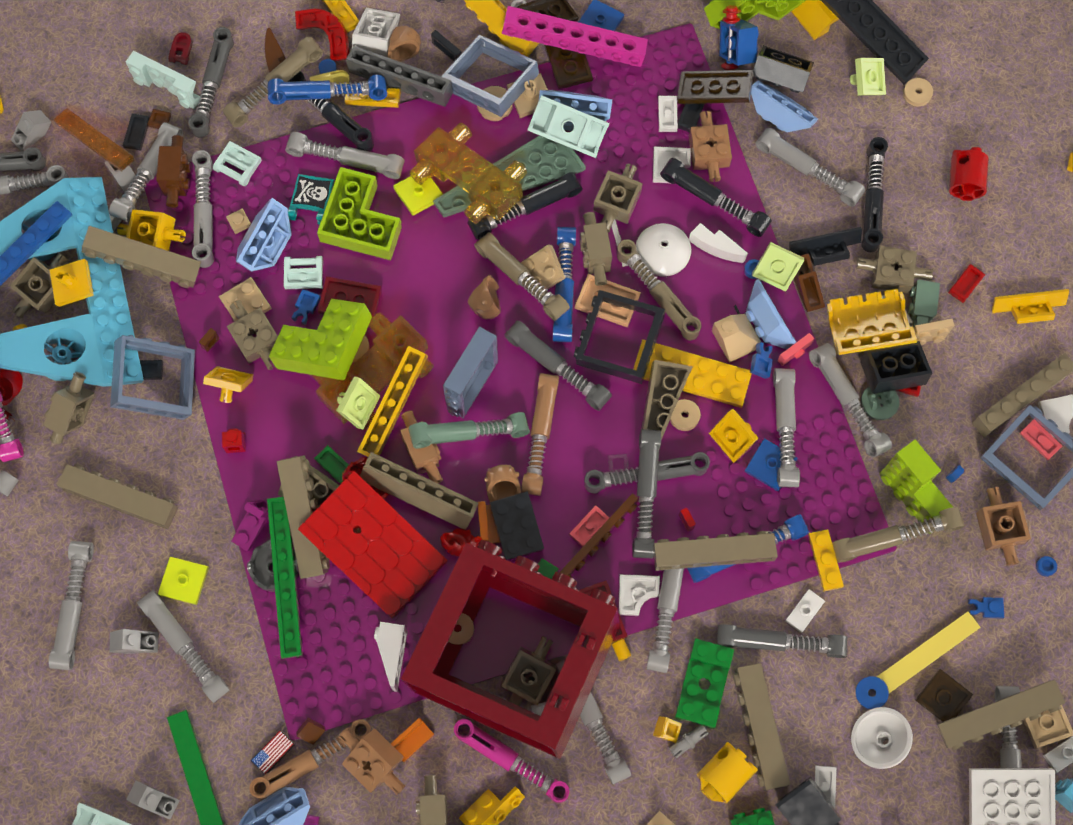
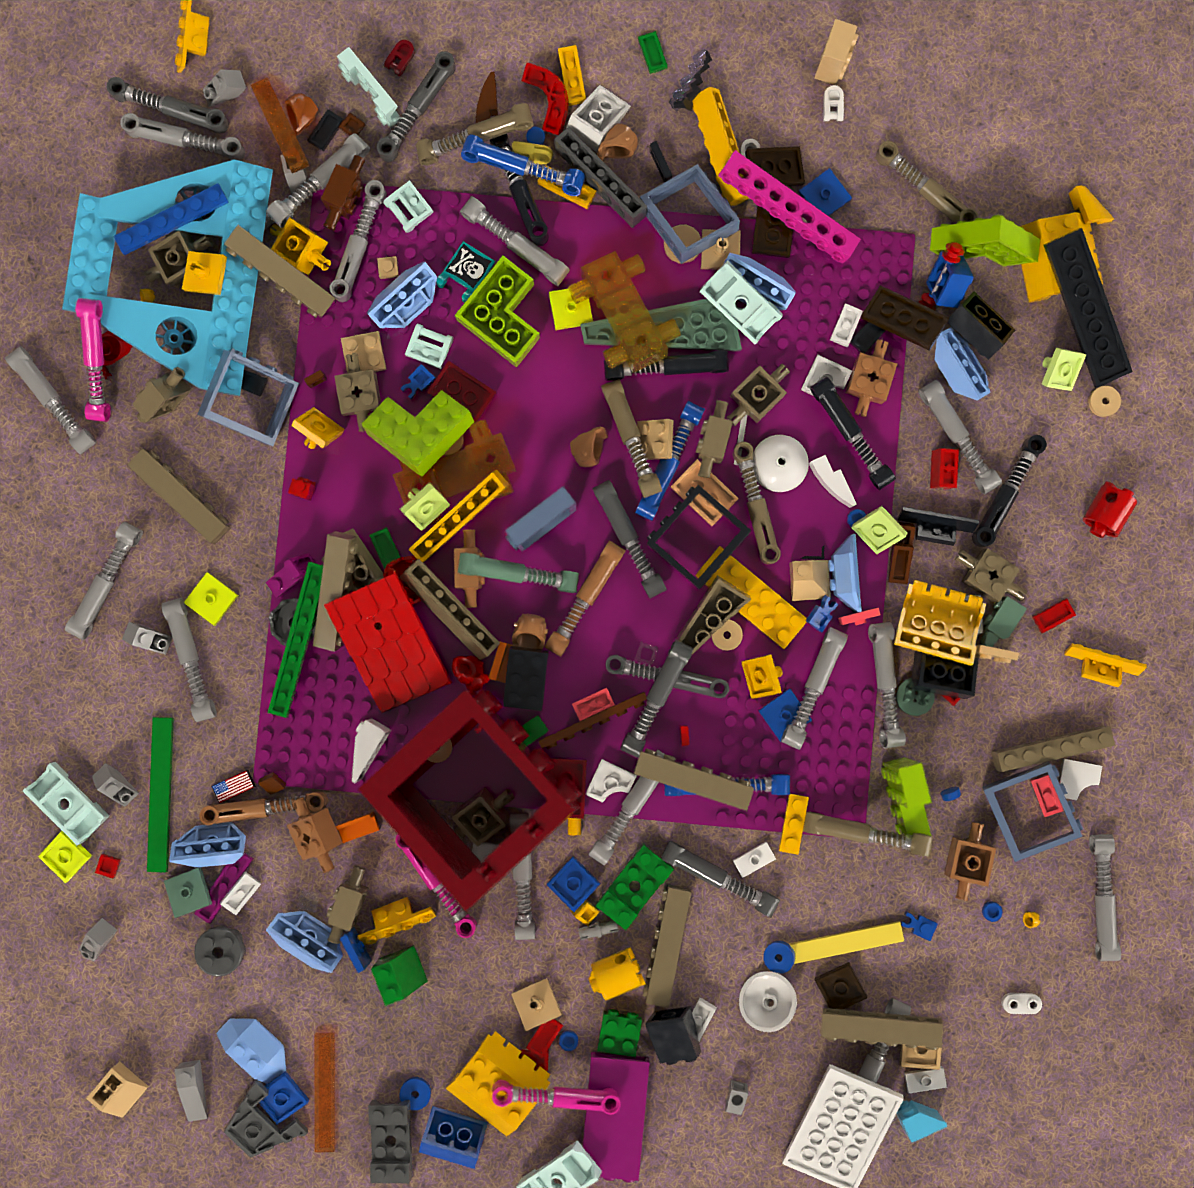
camera: 25 degrees right, 15 degrees up
none -> dark orange helmet [285,93,319,139]
none -> blue plate [547,856,601,912]
none -> red hinge [930,448,959,489]

